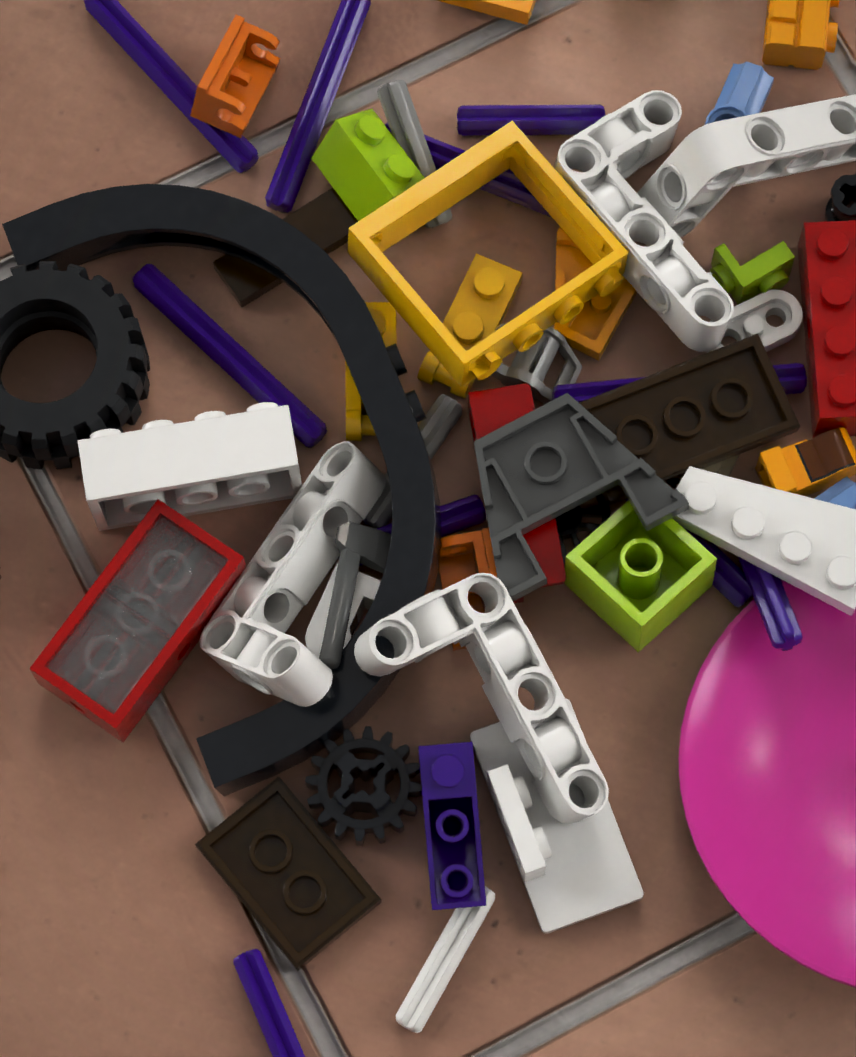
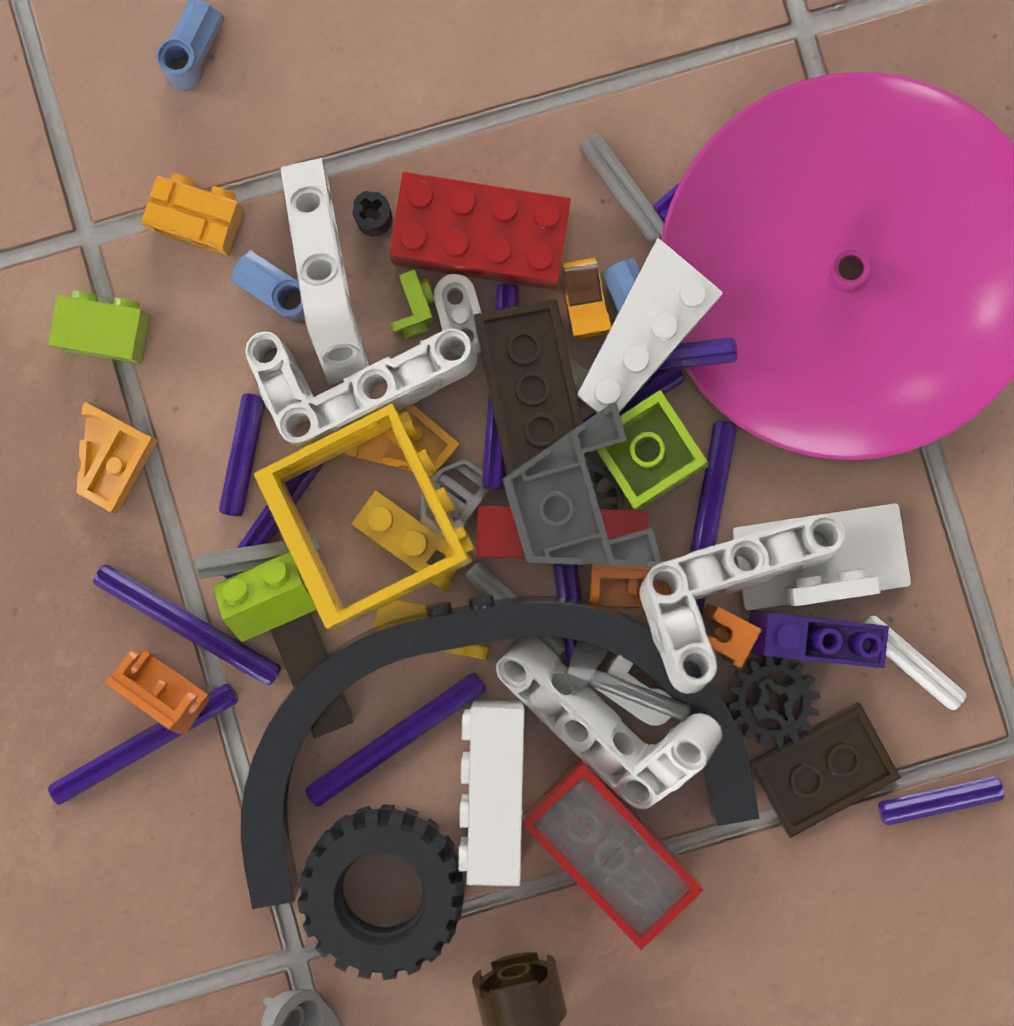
camera: 80 degrees left, 15 degrees up
none -> dark purple axle [690,421,737,617]
none -> orange hinge [703,604,761,668]

